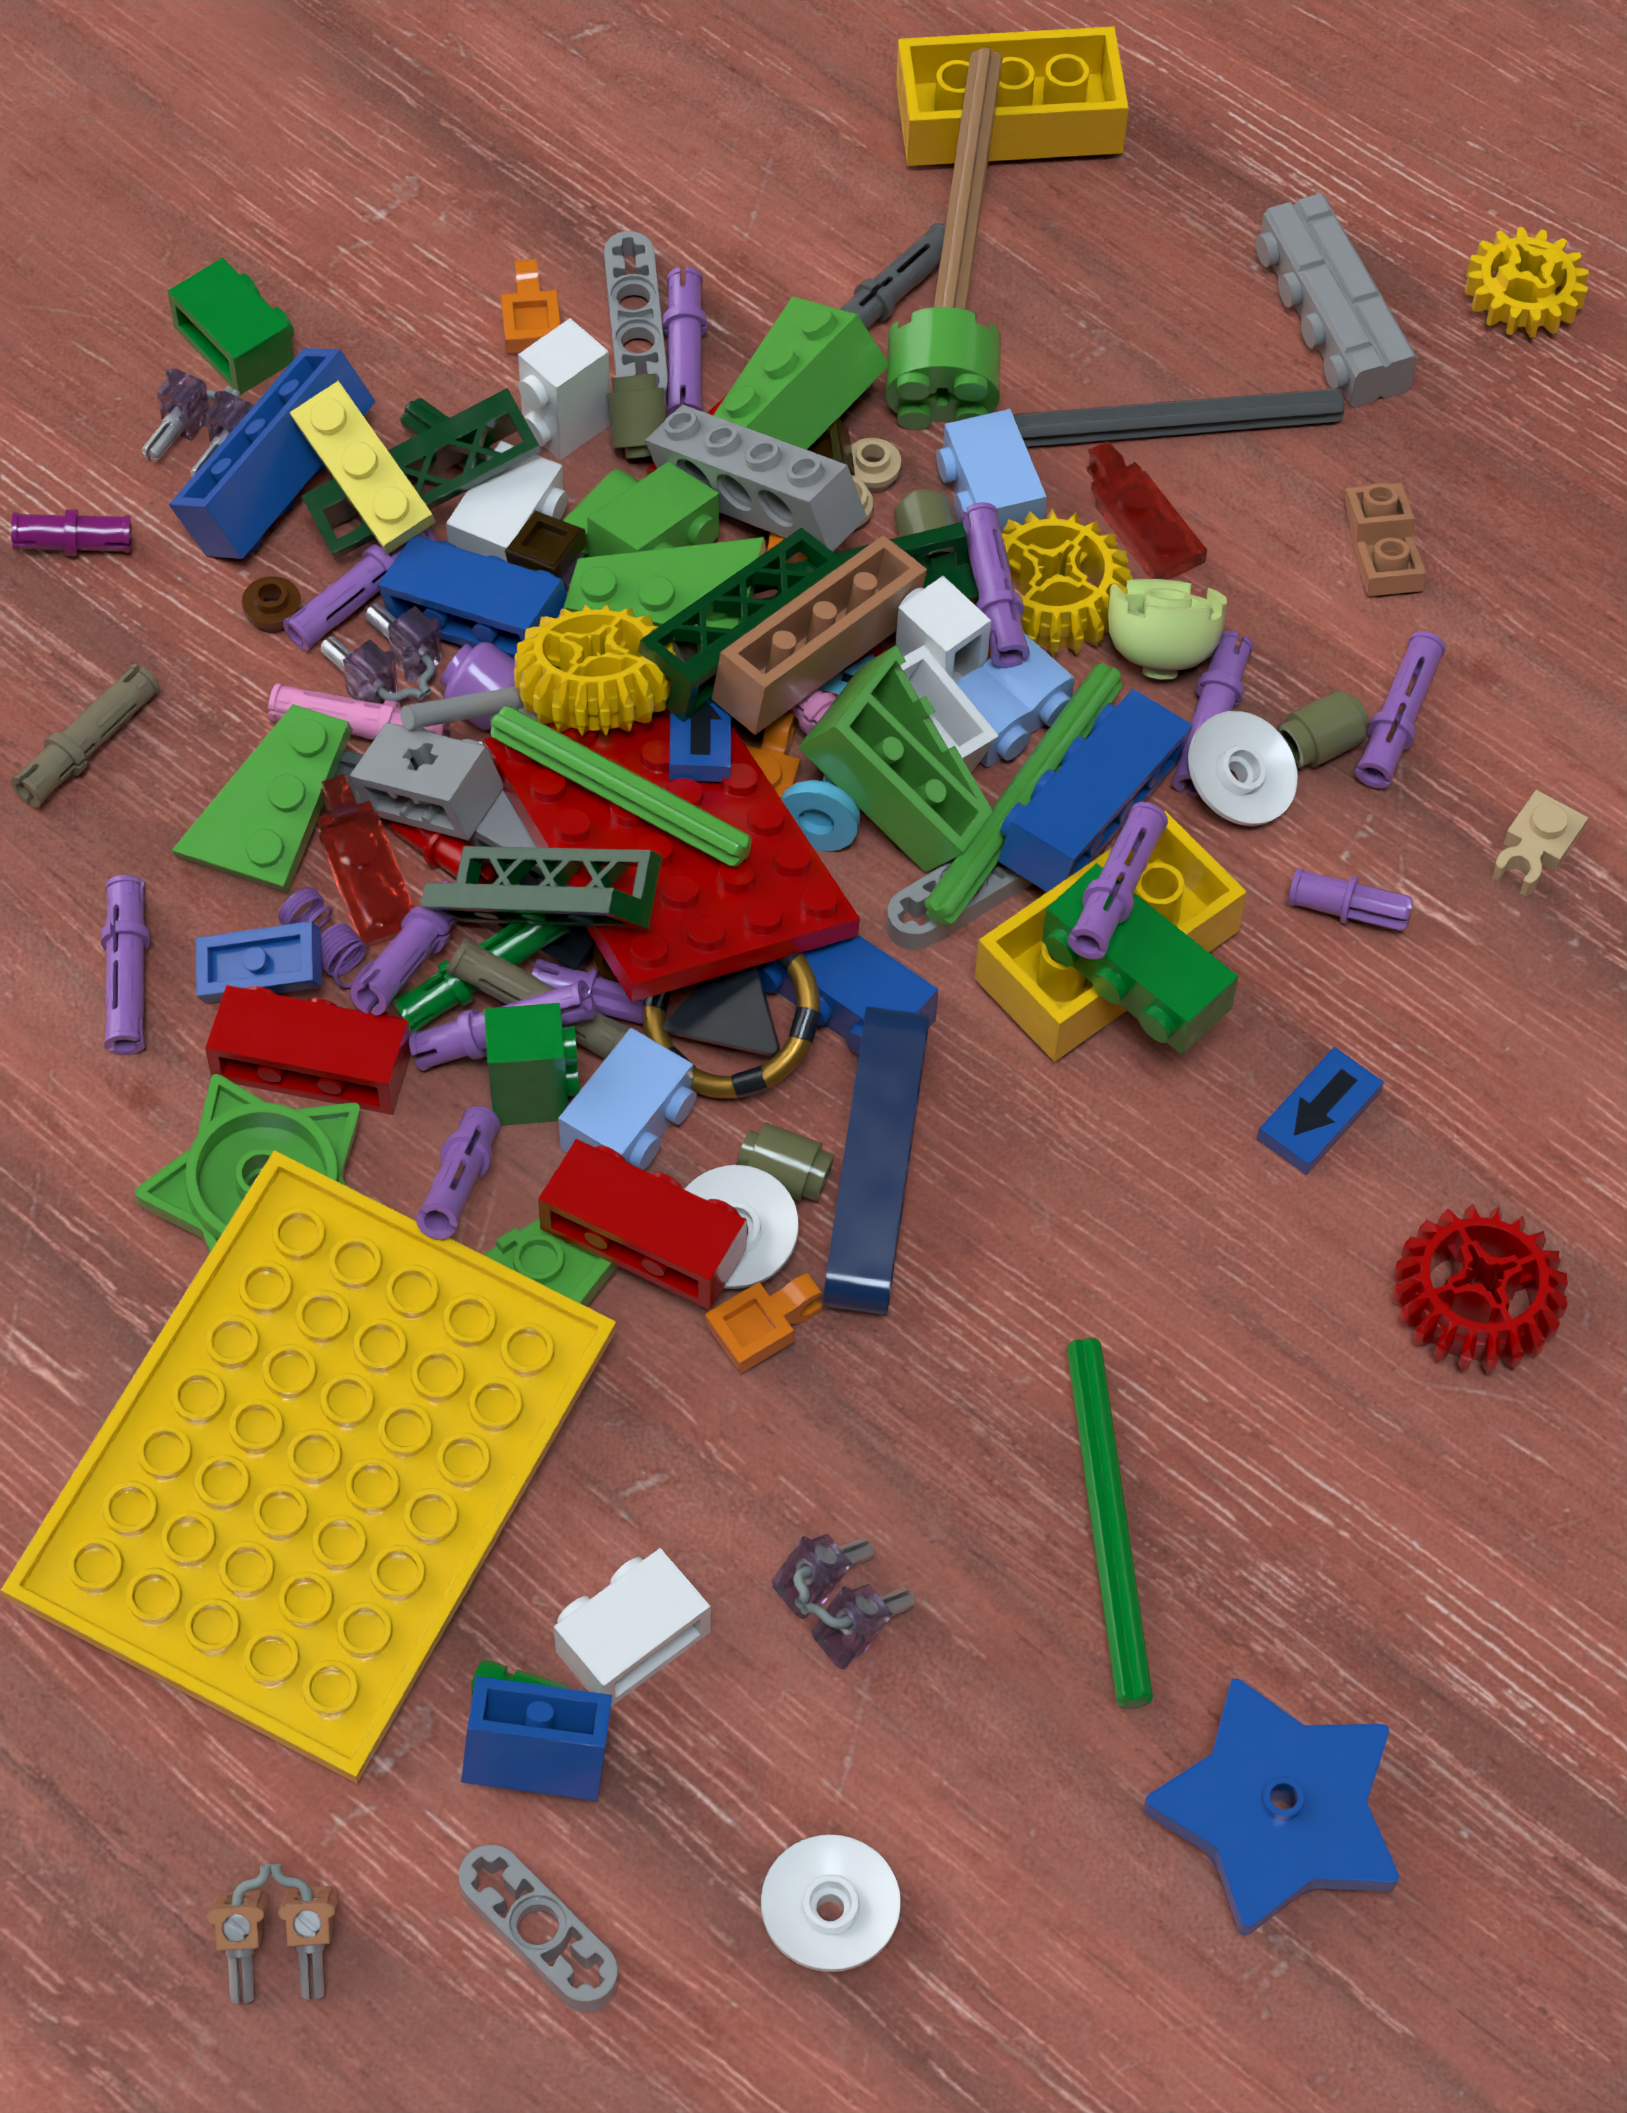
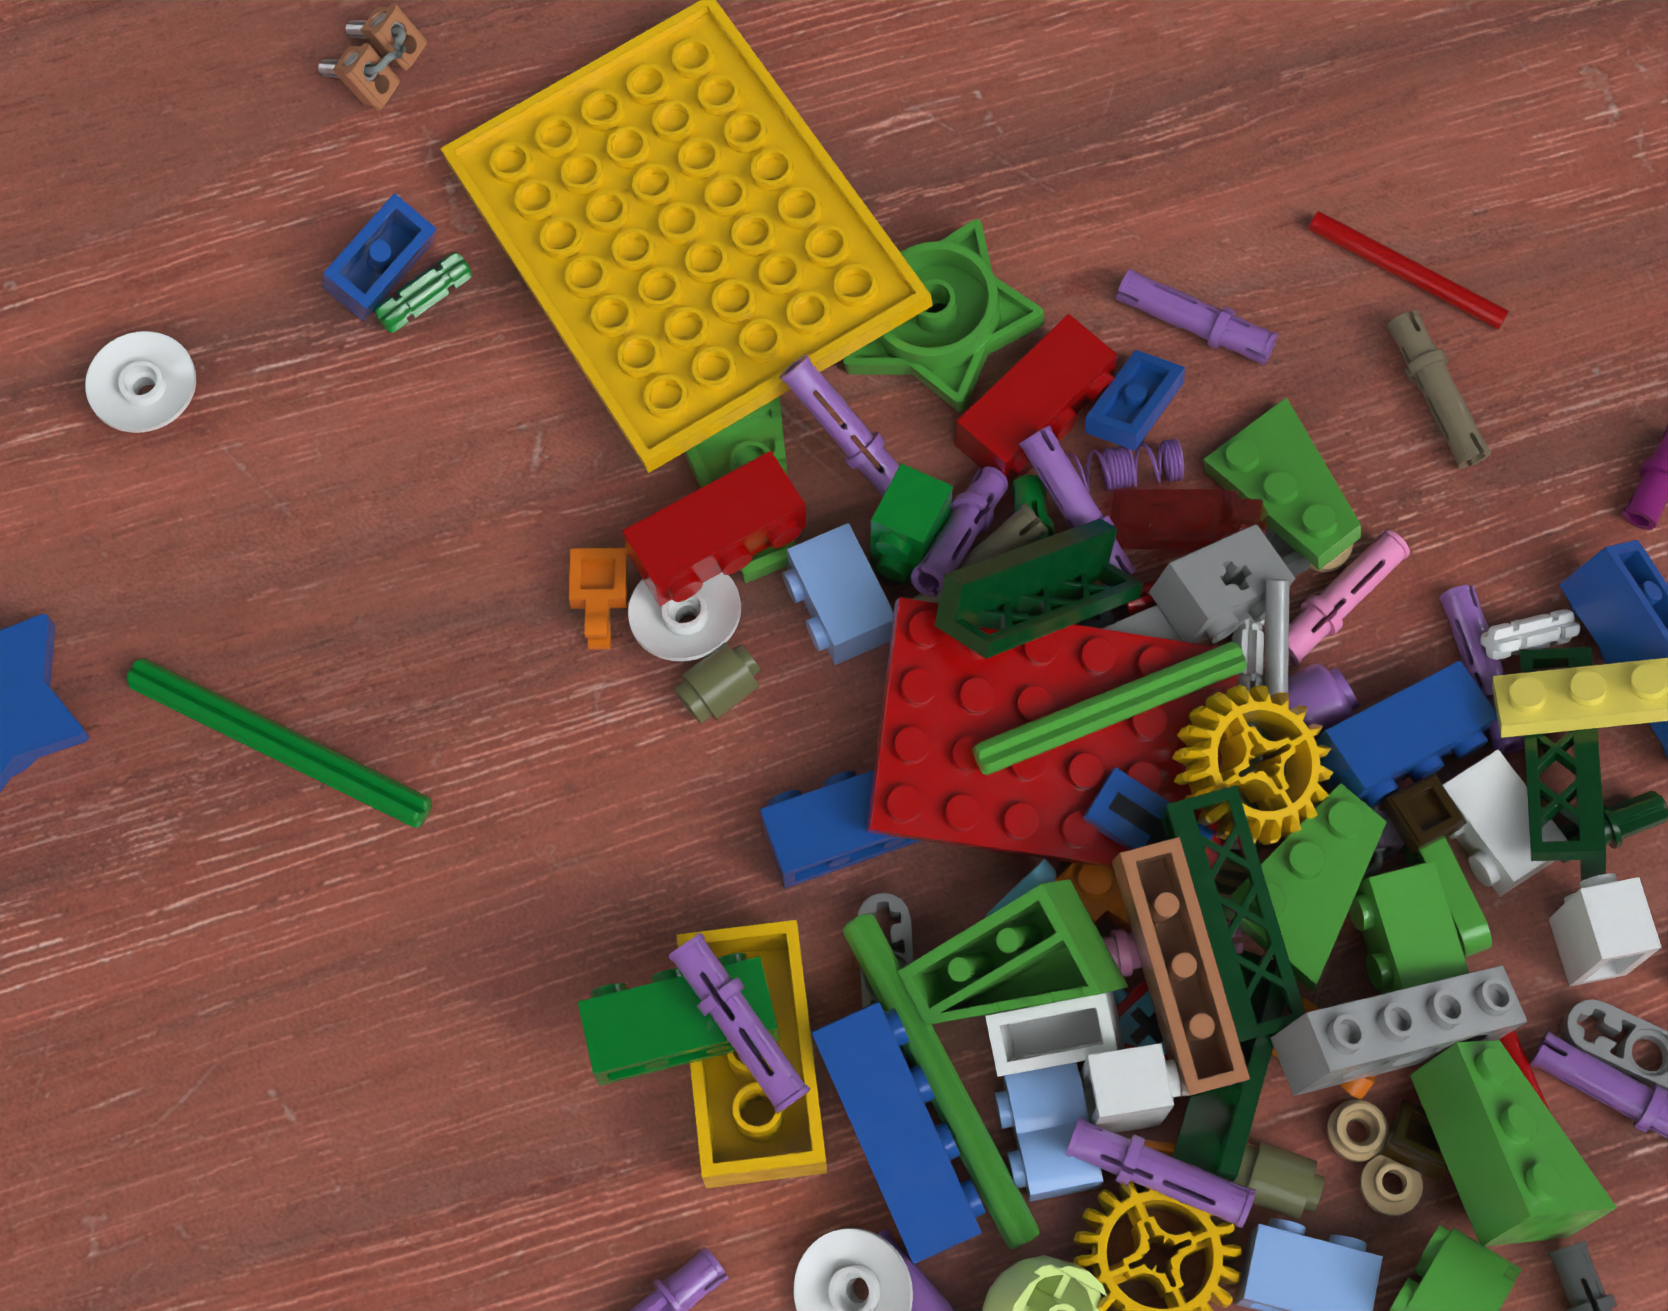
camera: 125 degrees right, 10 degrees up
reddish brown plate [242,576,301,633] -> none
clear purple piece [321,603,443,704] -> none
light grey beam [459,1844,618,2012] -> none
white piece [553,1548,711,1707] -> none
olive brick [607,373,667,458] -> none
piece [643,952,820,1098] -> none
clear purple piece [771,1534,915,1669] -> none
dark blue beam [823,1006,930,1315] -> none
blue tile [1257,1047,1384,1175] -> none
red gear [1393,1203,1568,1375] -> none
none -> white axle [1480,609,1580,660]

